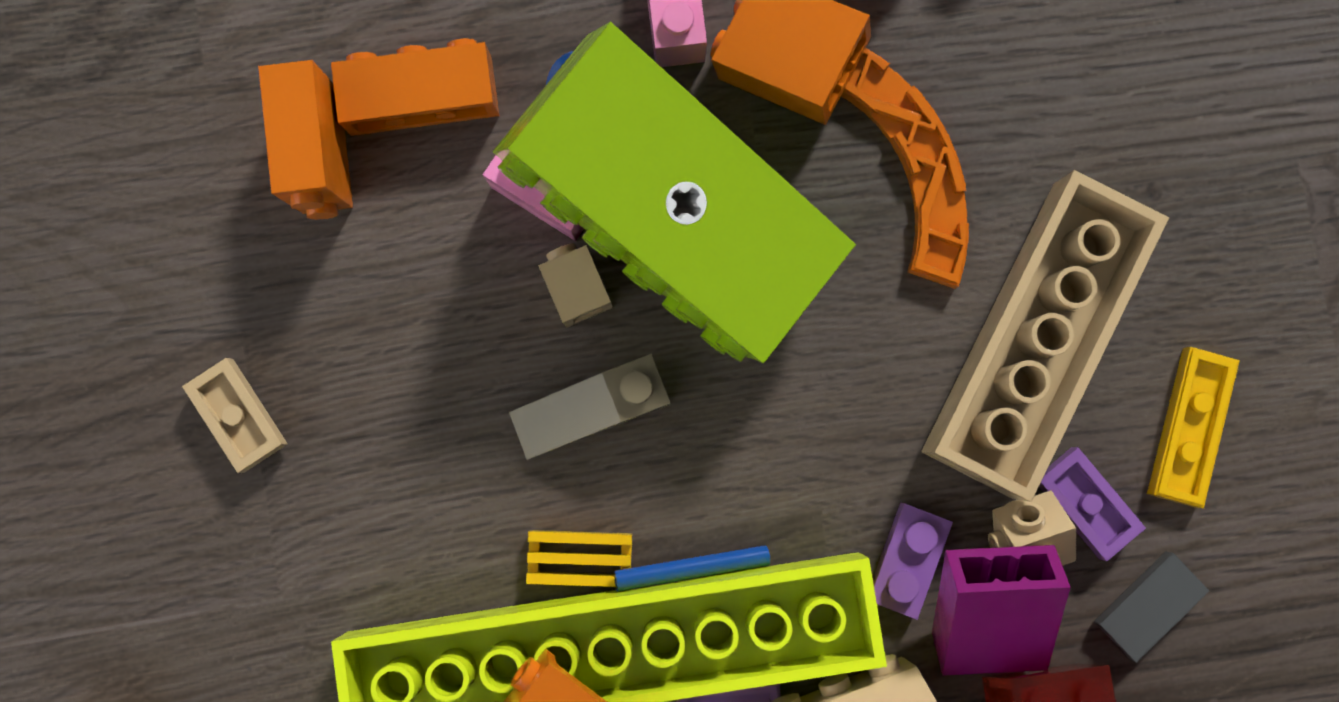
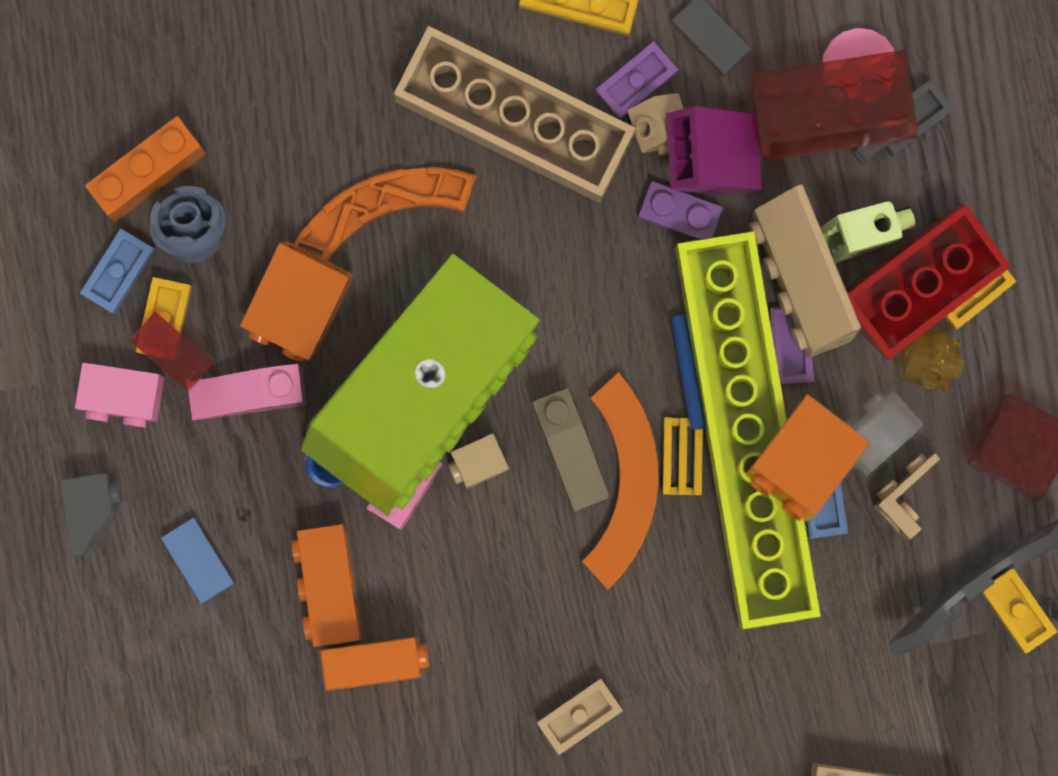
camera: 85 degrees left, 0 degrees up
none -> orange tile [582,372,658,590]

